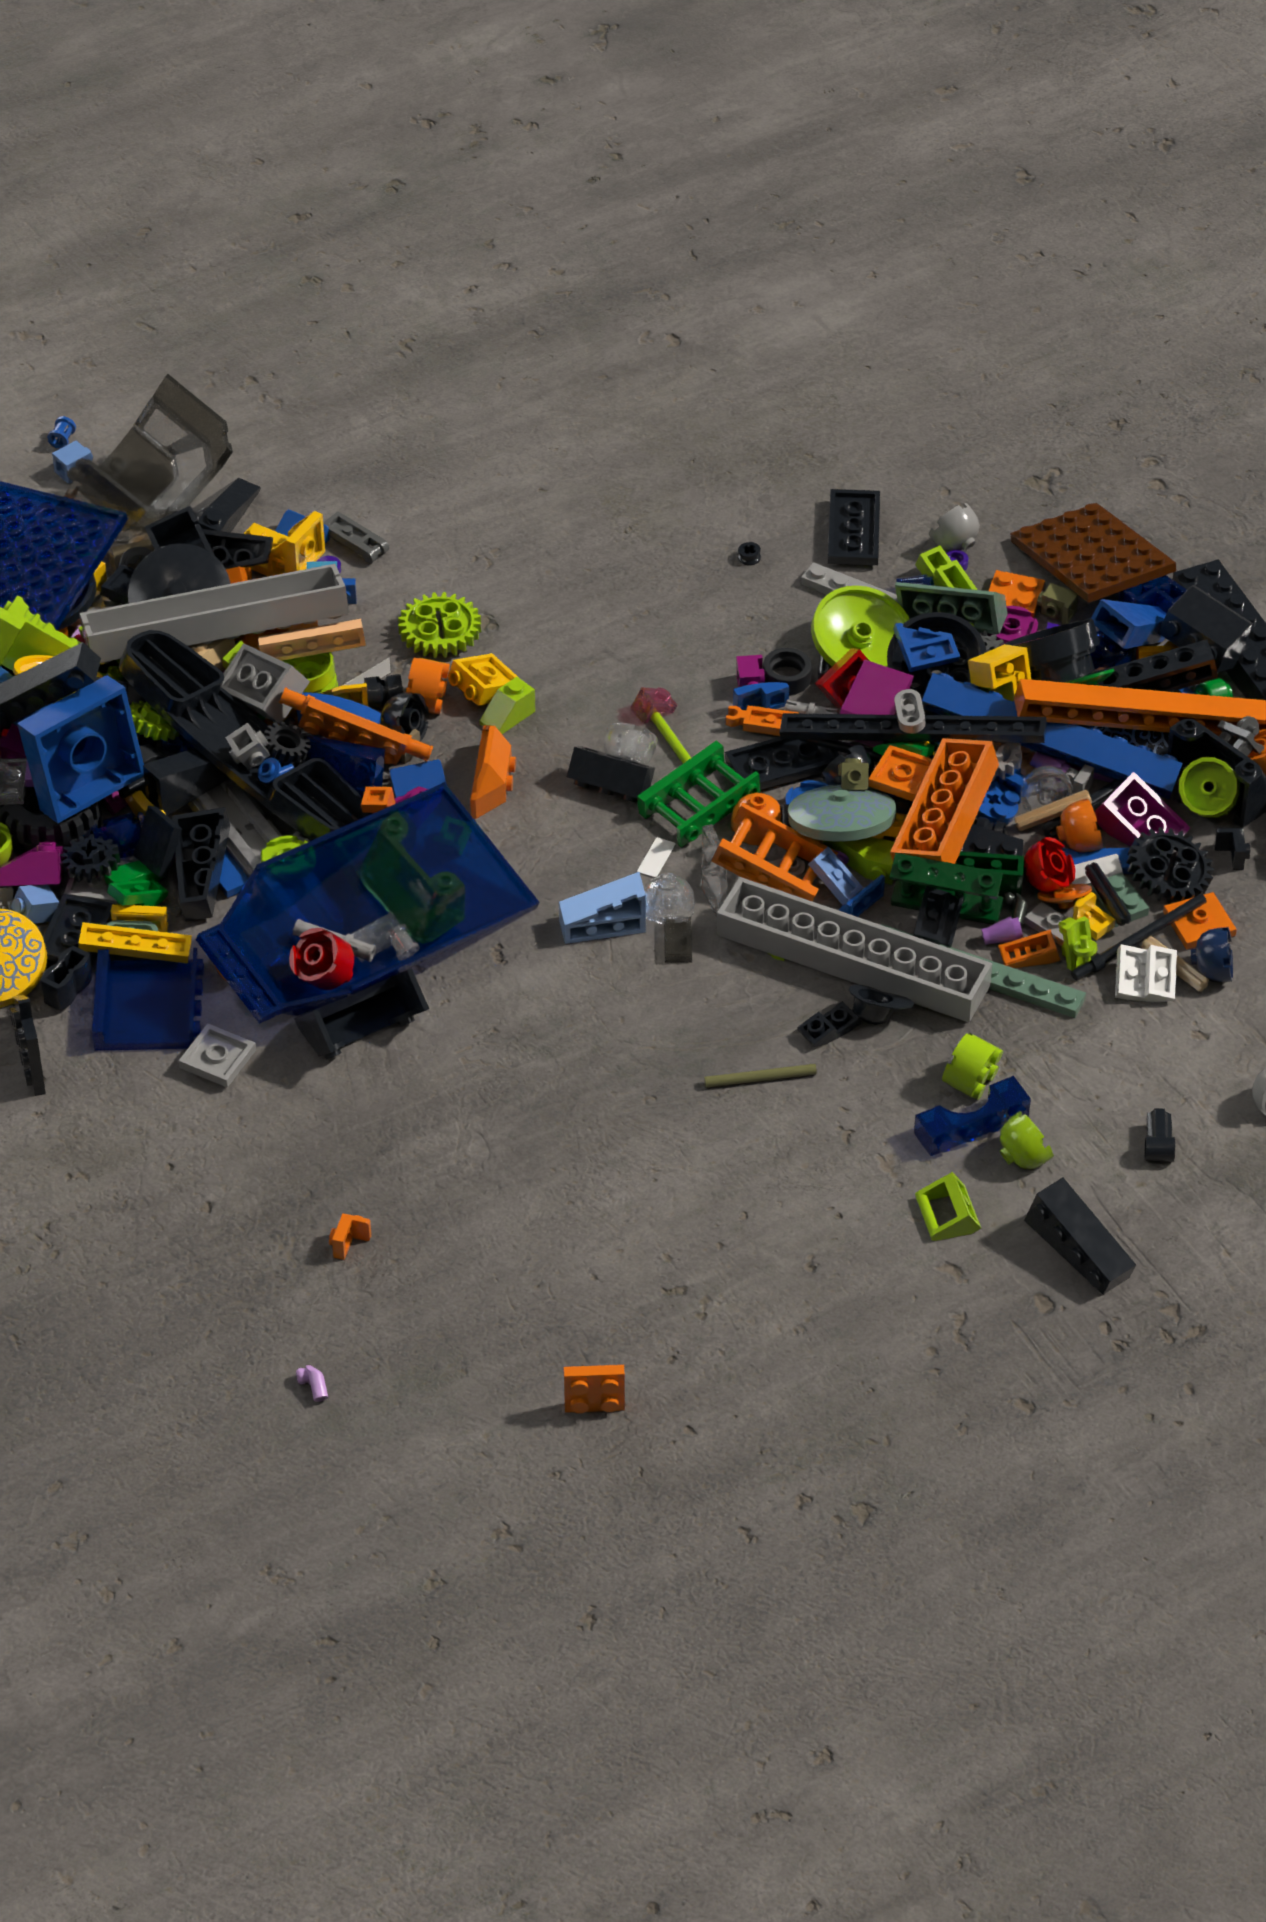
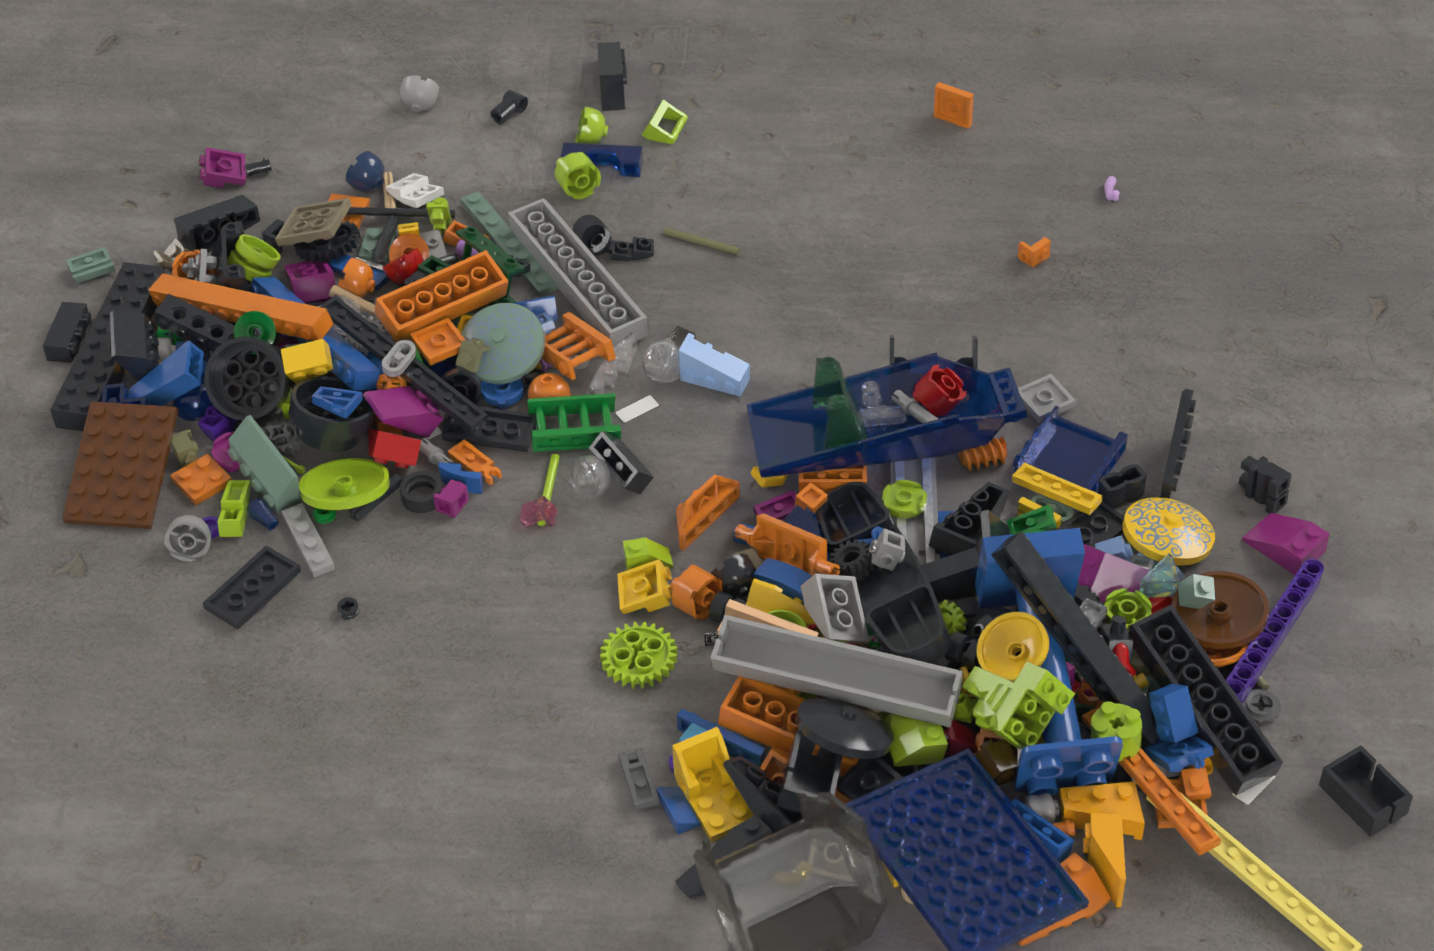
camera: 145 degrees left, 0 degrees up
none -> dark tan plate [275,198,352,246]

